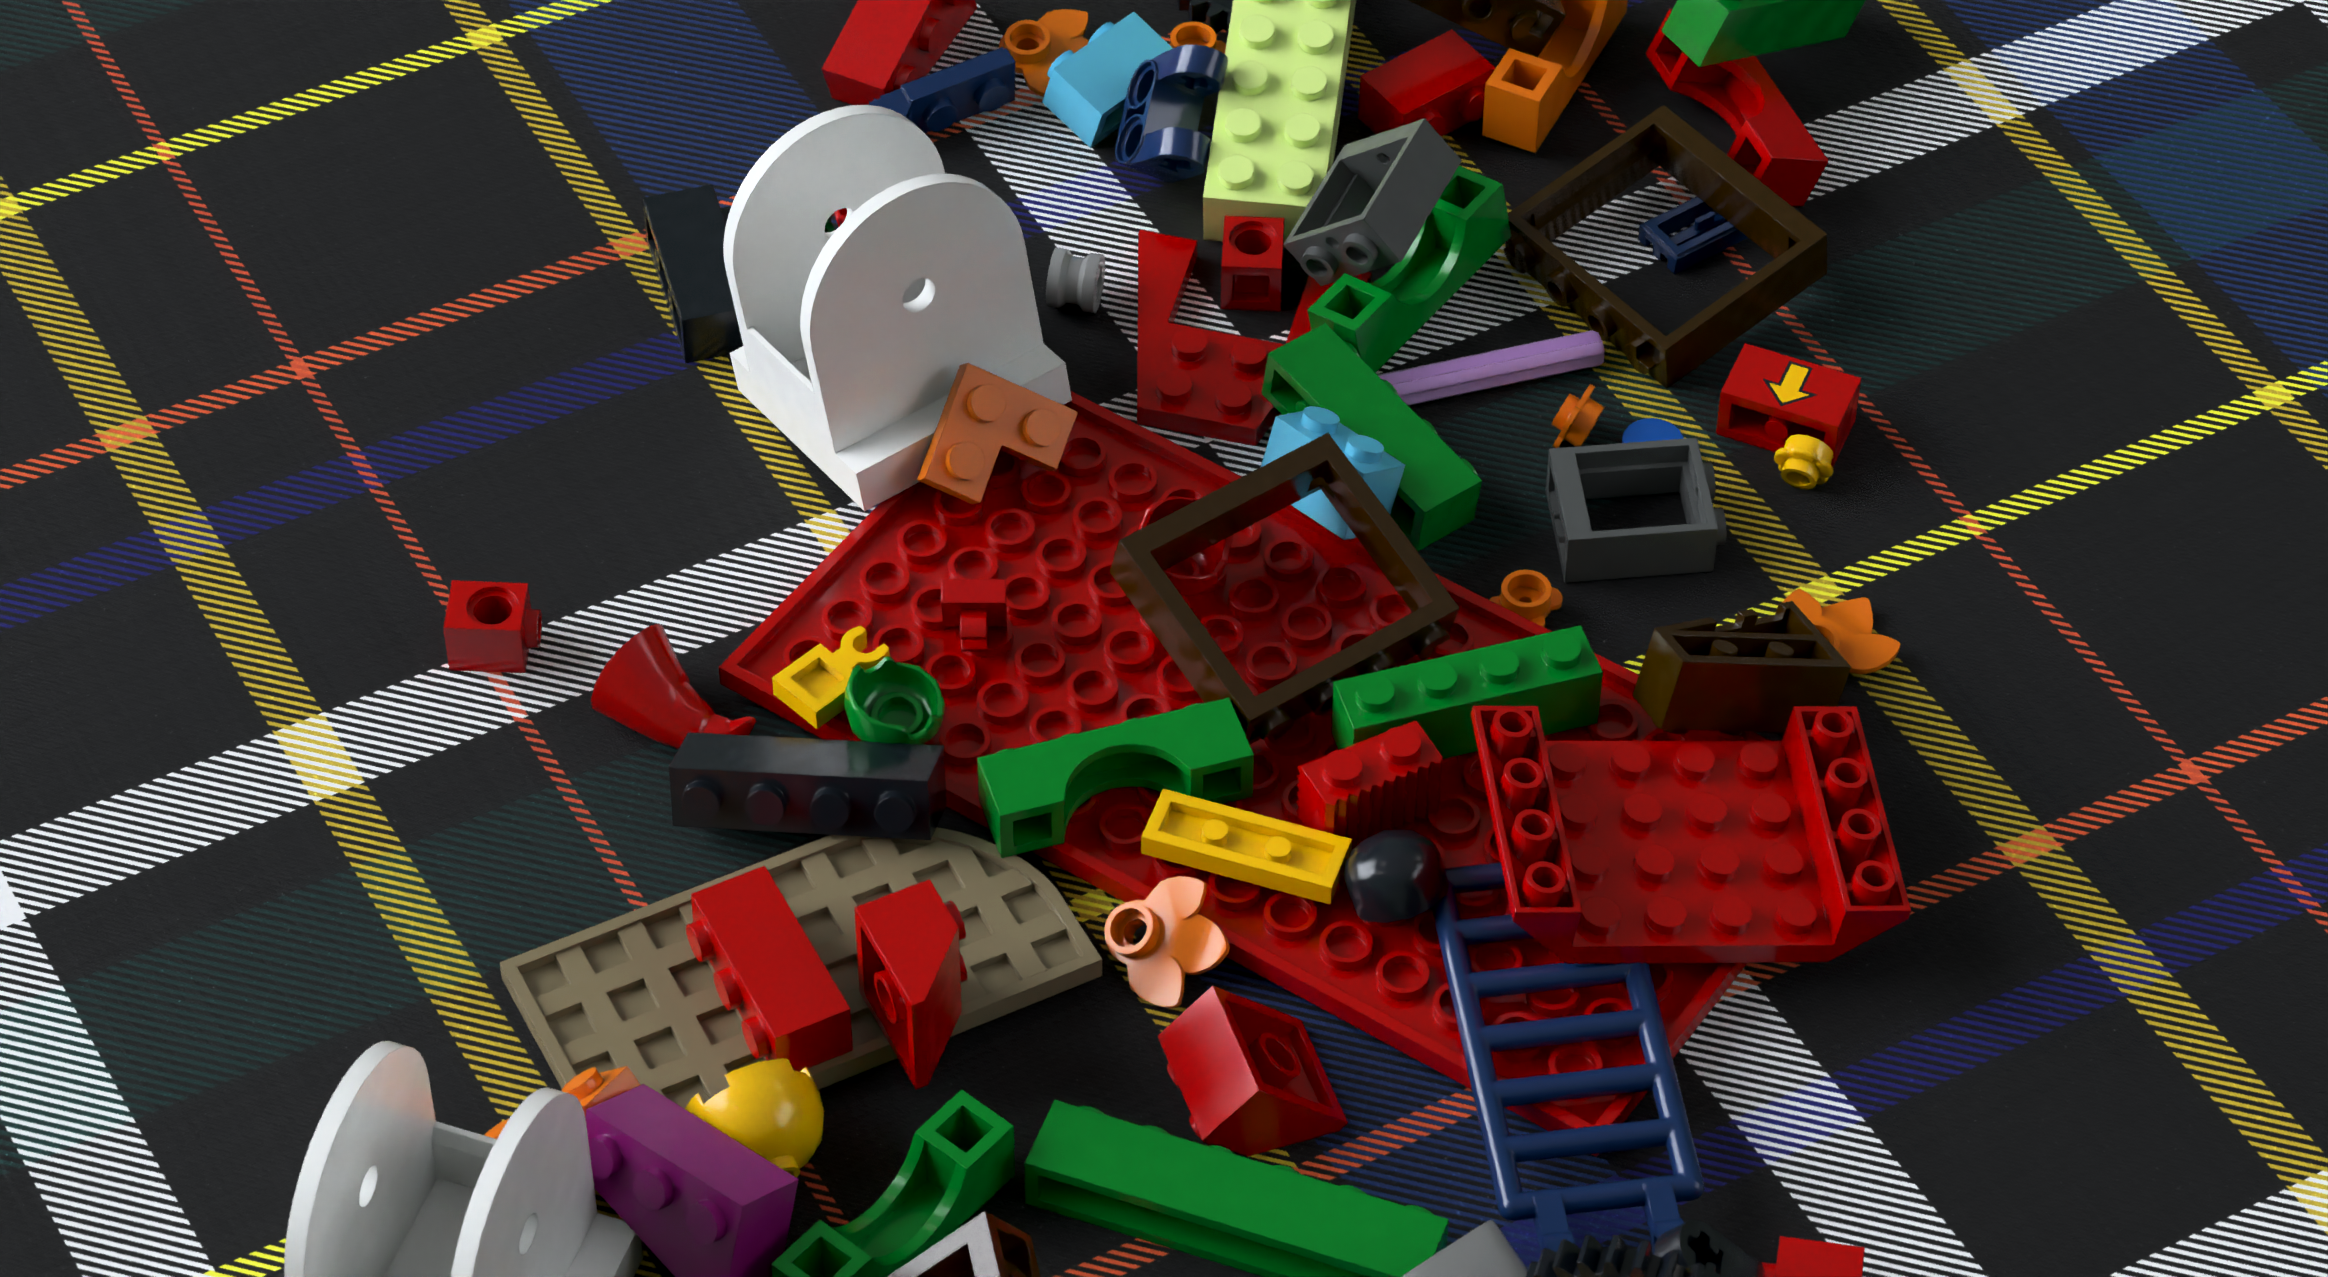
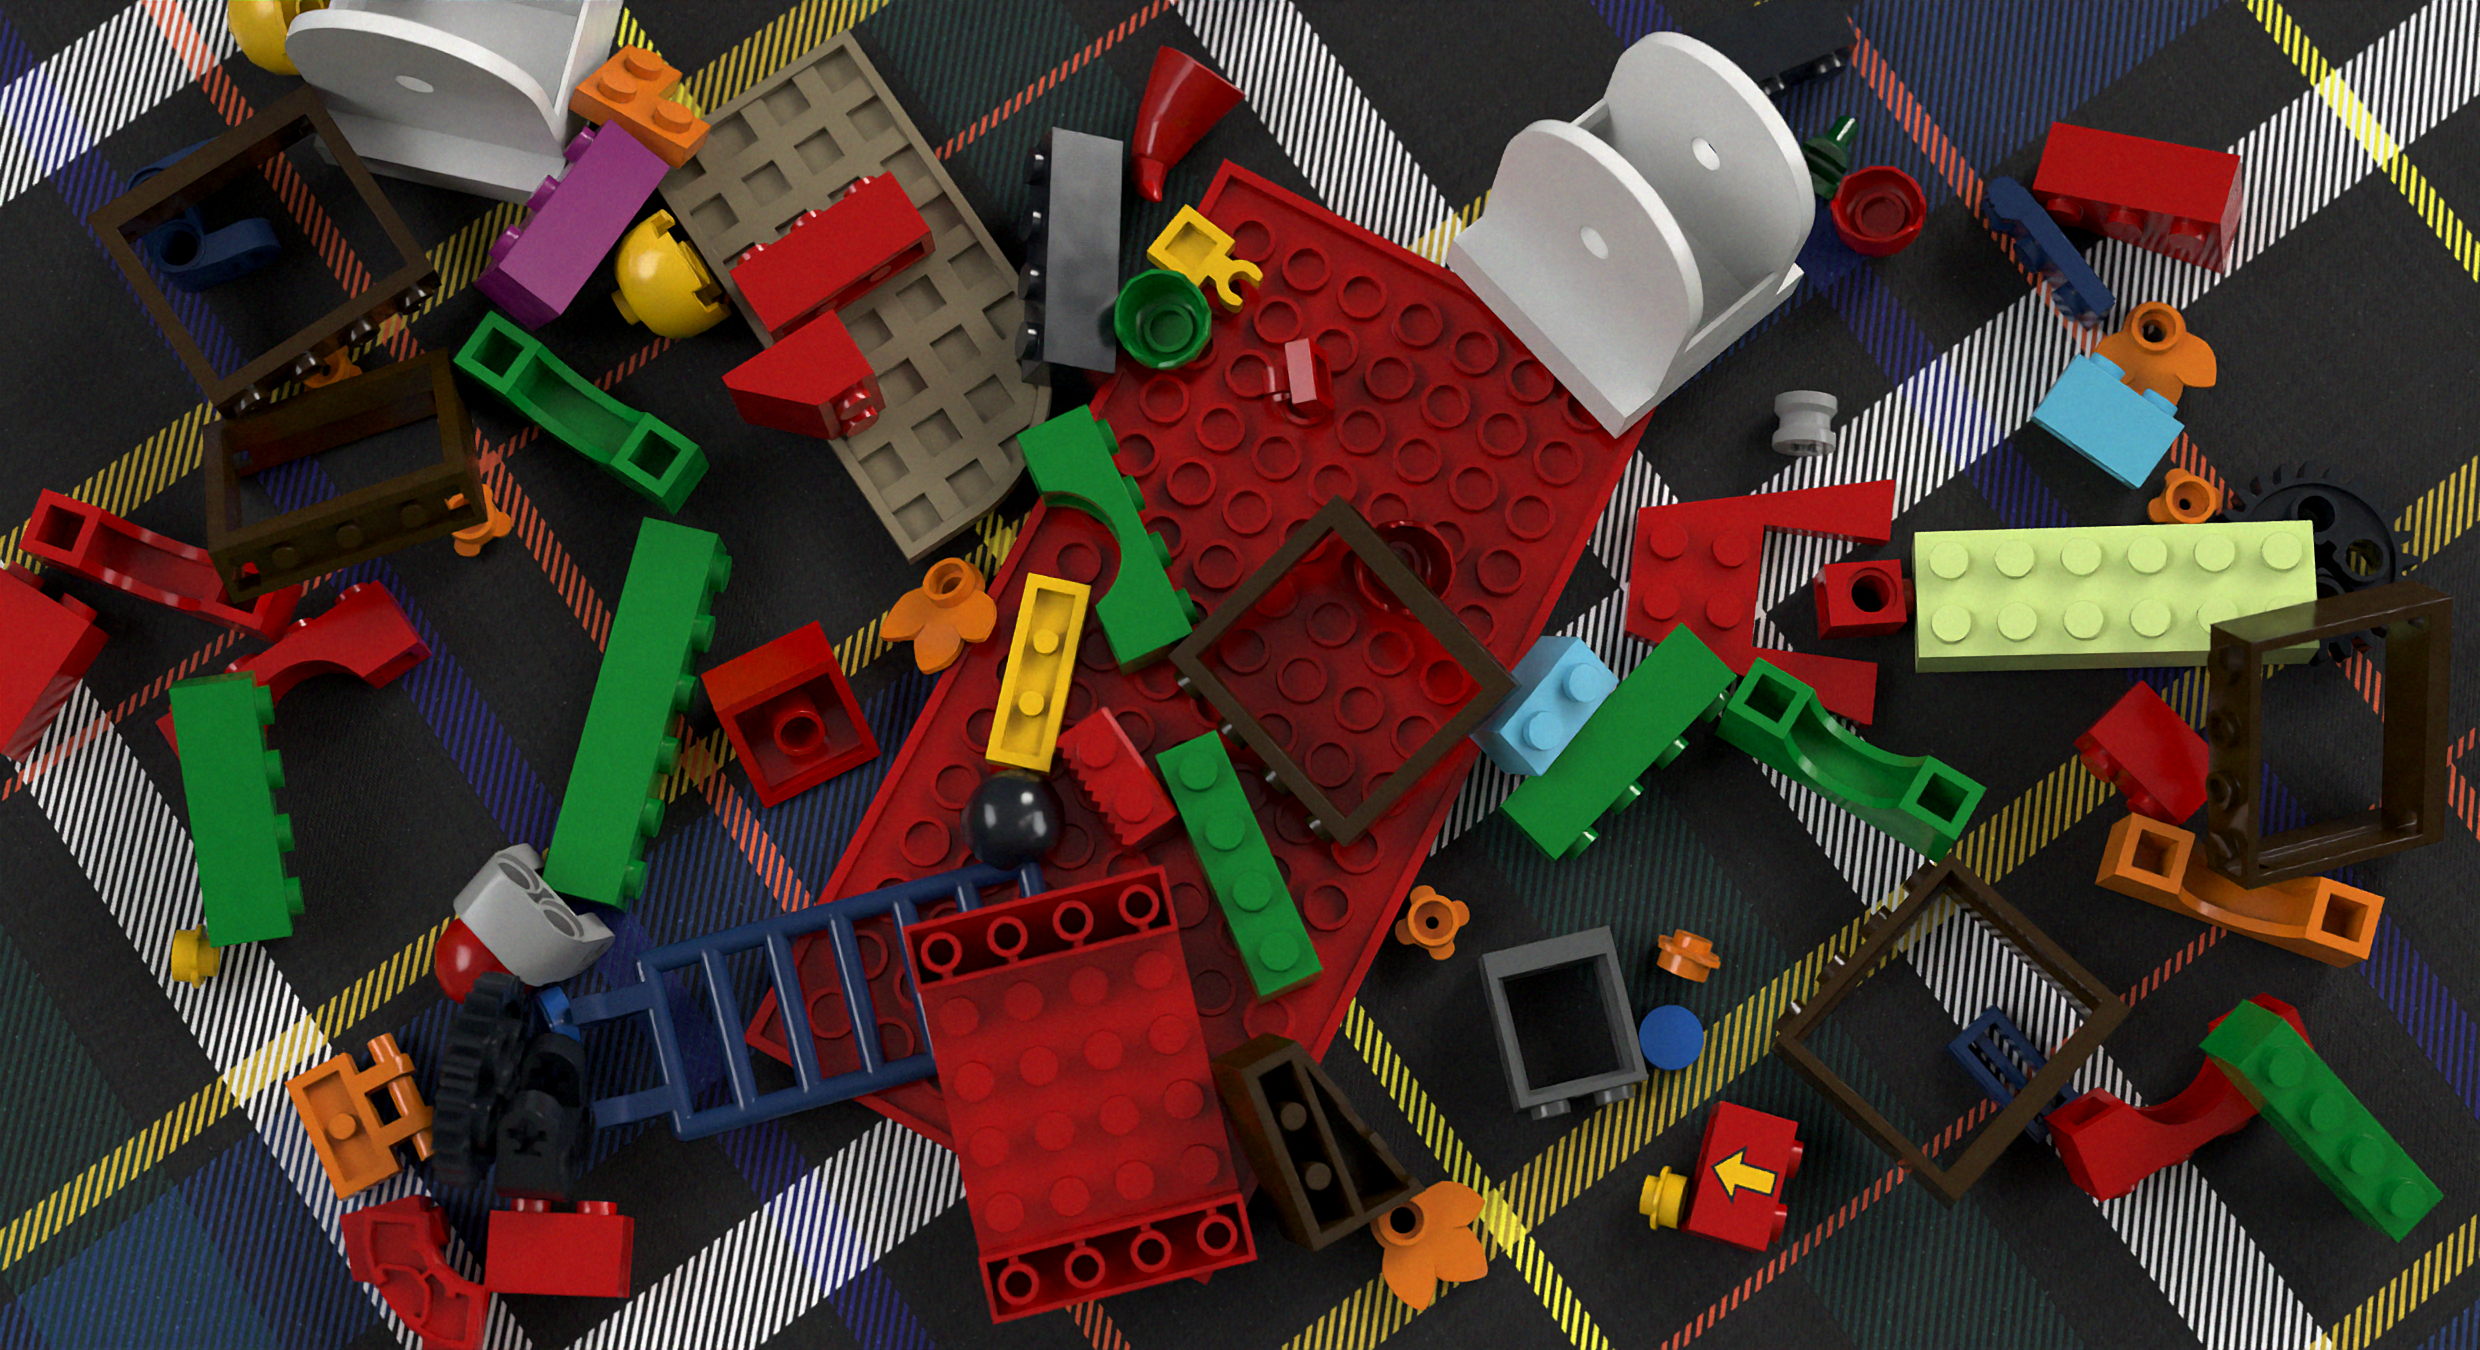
camera: 80 degrees right, 30 degrees up
orange plate [917,363,1078,504] -> none
dark blue piece [1115,44,1228,183] -> none
dark grey window [1283,118,1462,286] -> none
lavender axle [1378,330,1605,406] -> none

